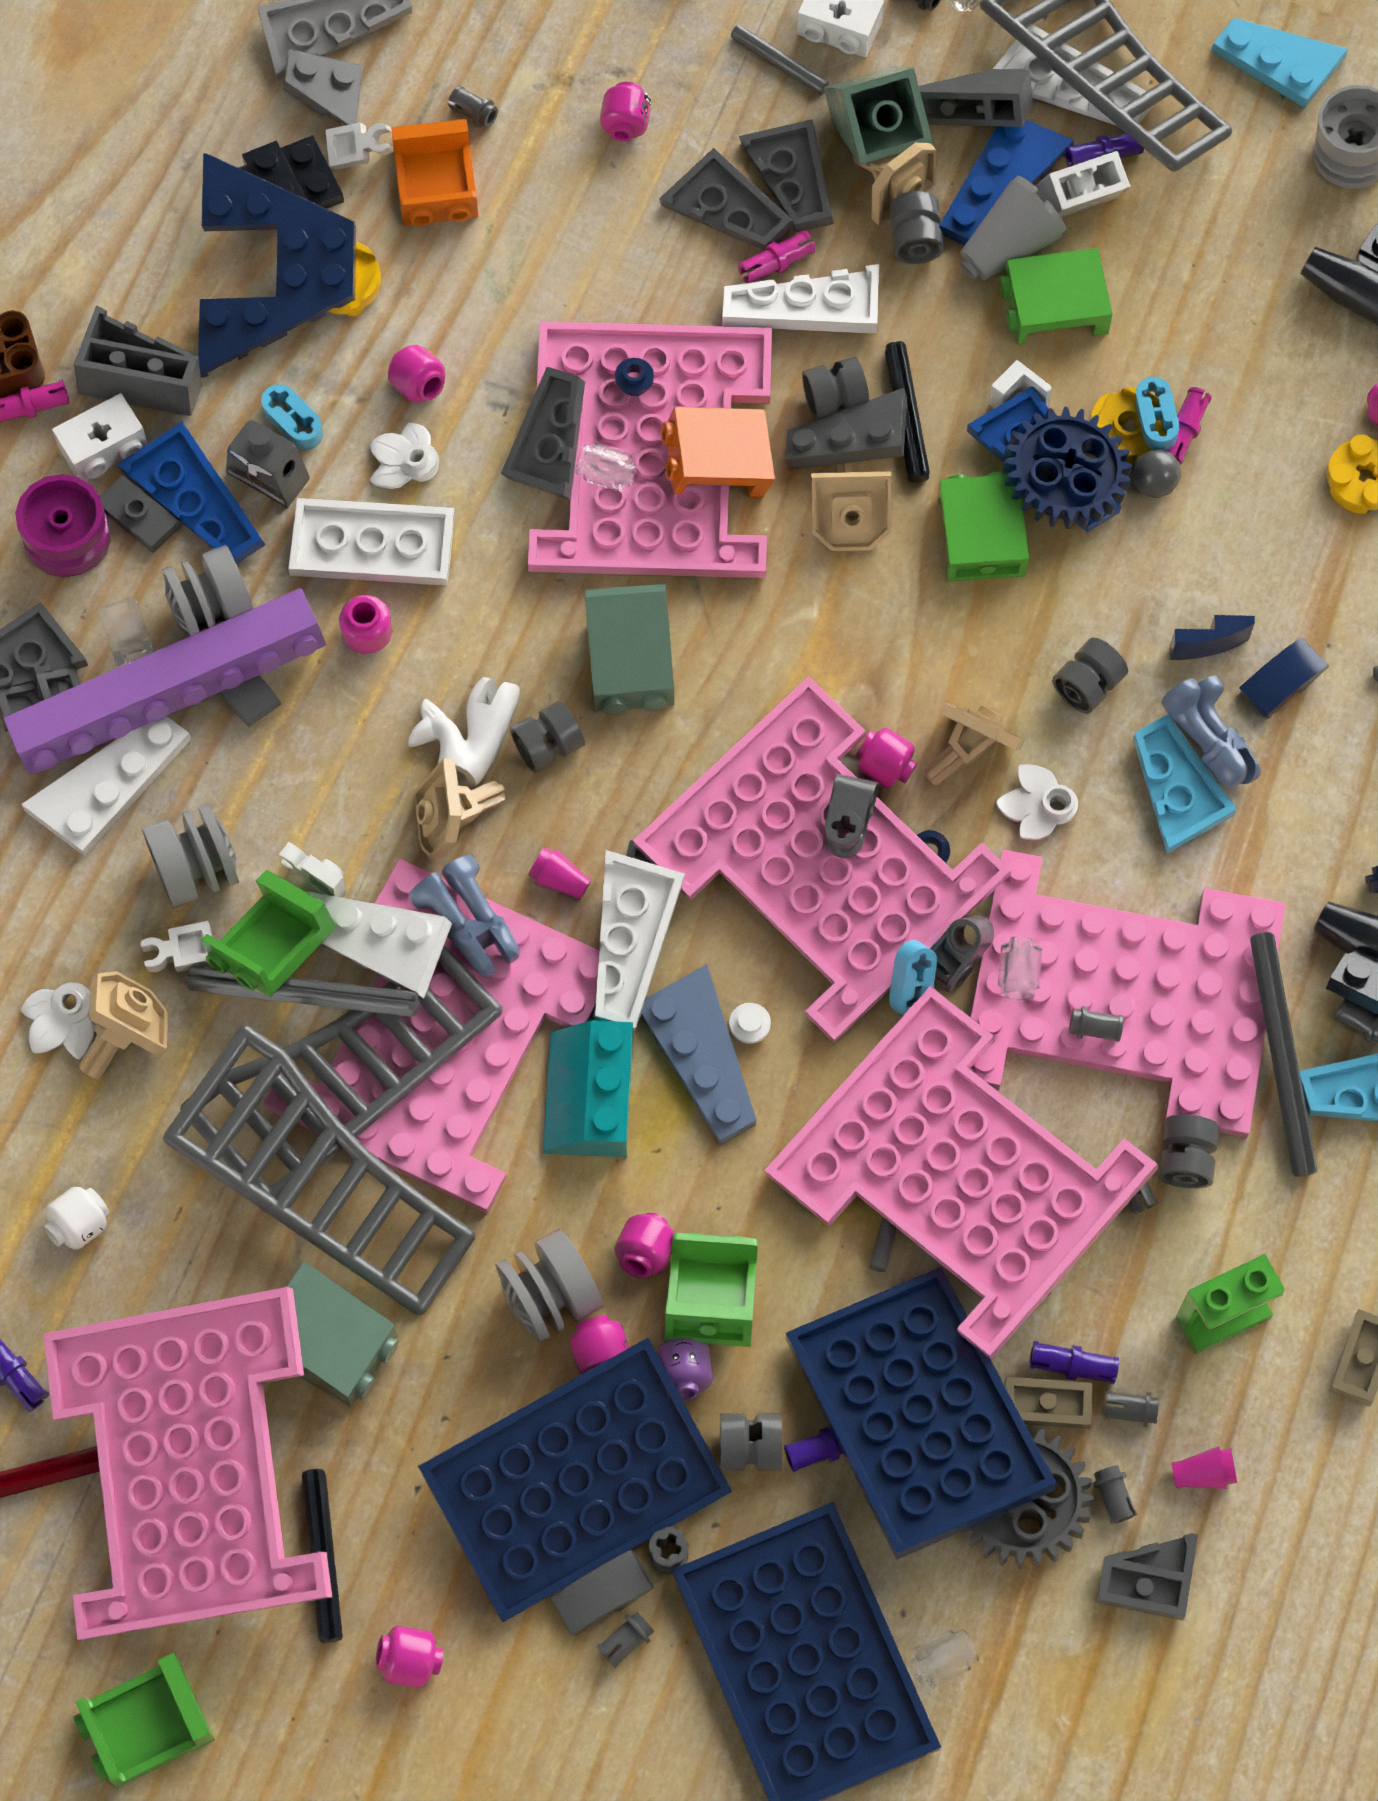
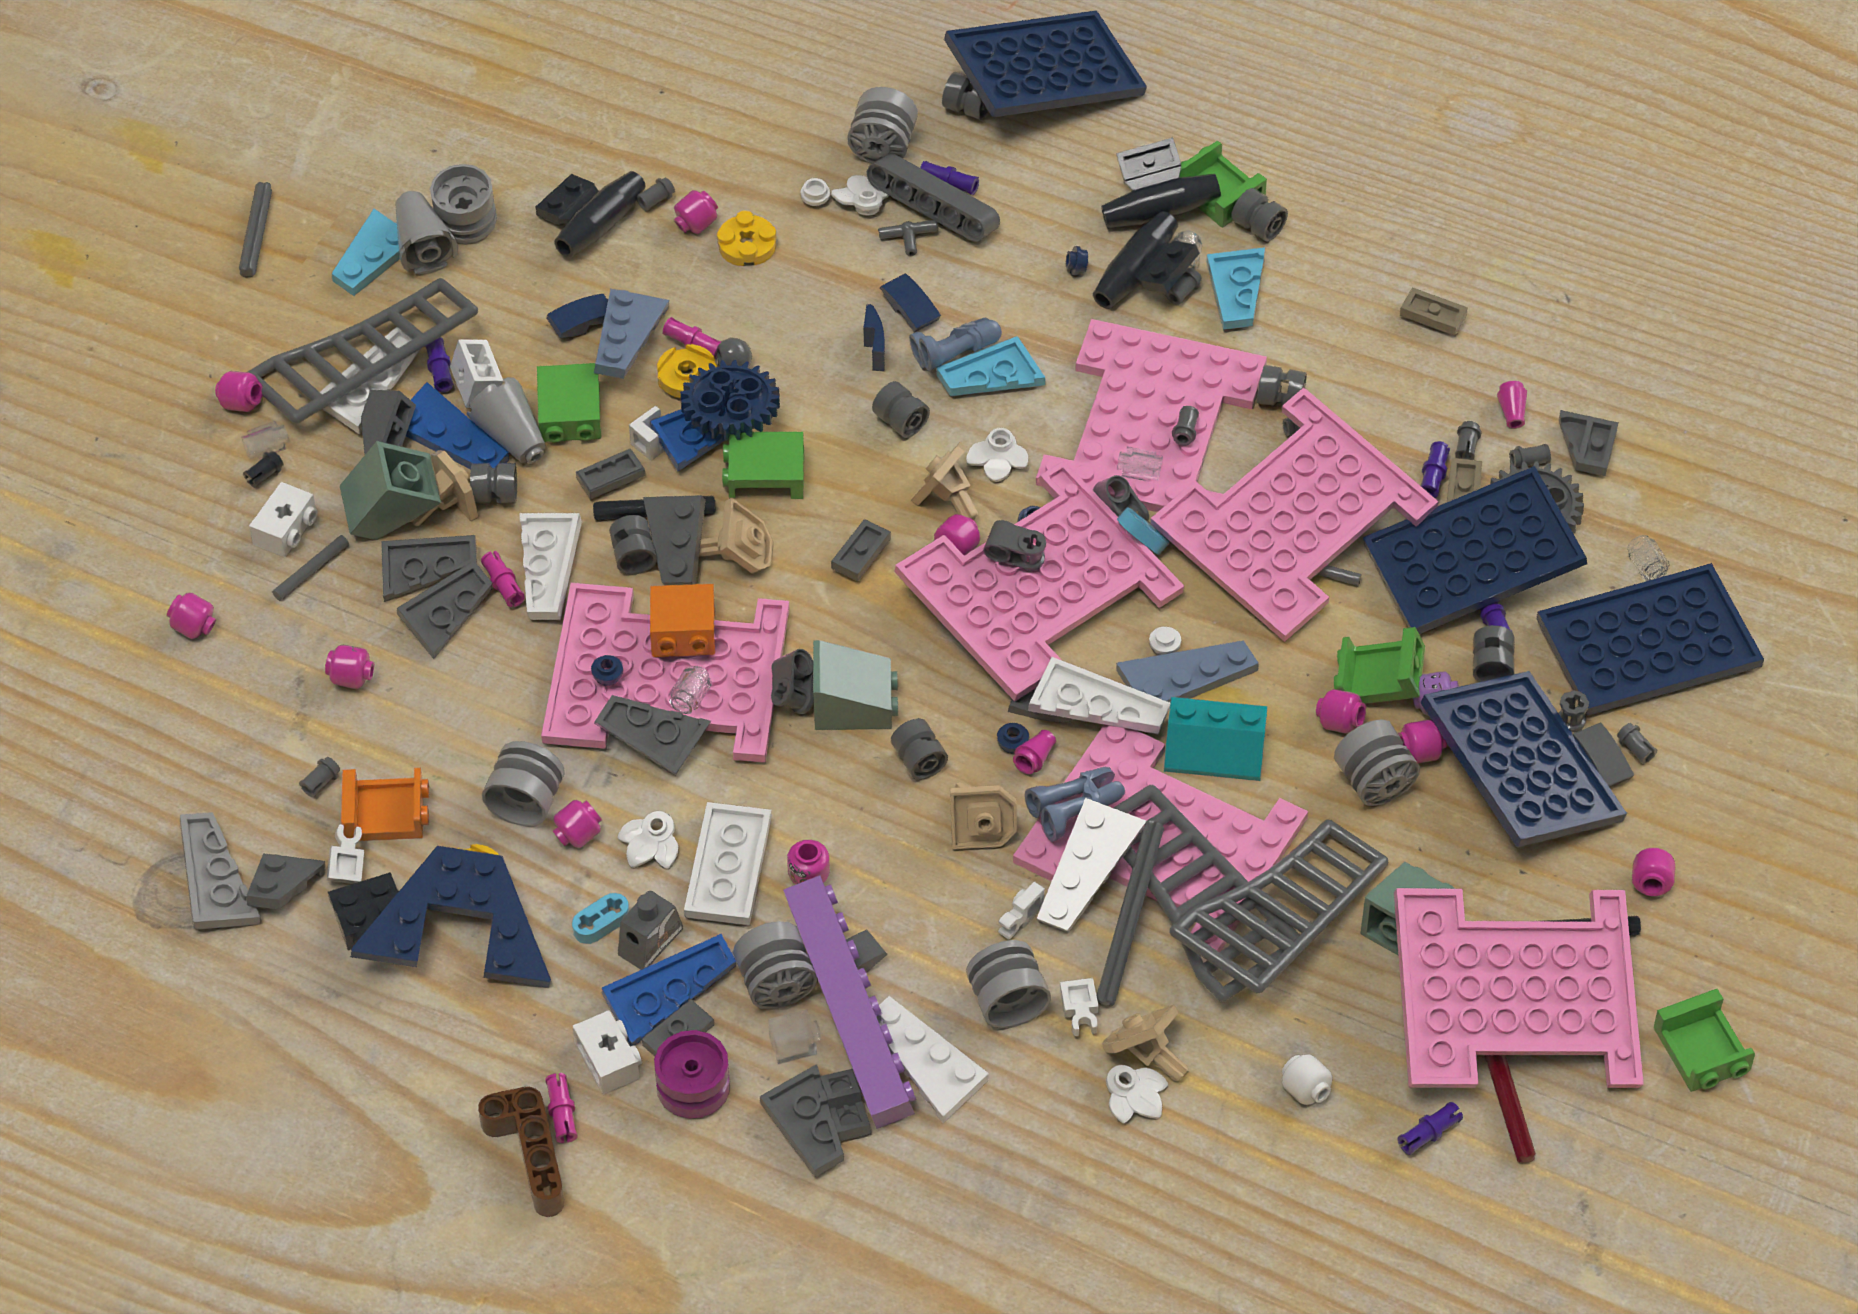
camera: 85 degrees left, 15 degrees down
dark grey wedge [74,305,202,416] -> none
bright green panel [201,869,336,997] -> none
white piece [408,677,520,788] -> none
medium azure beam [1135,377,1179,450] -> none
bright green panel [1176,1254,1285,1354] -> none
dark grey axle [1250,932,1318,1177] -> none
none -> light grey cone [395,191,458,274]
none -> light grey wheel [482,741,565,826]
none -> dark blue slope [546,293,608,338]
none -> dark grey plate [576,448,645,499]
none -> sand blue wing [594,288,669,379]
none -> dark grey piece [771,649,814,714]
none -> dark grey plate [831,519,891,581]
none -> dark blue plate [997,723,1029,754]

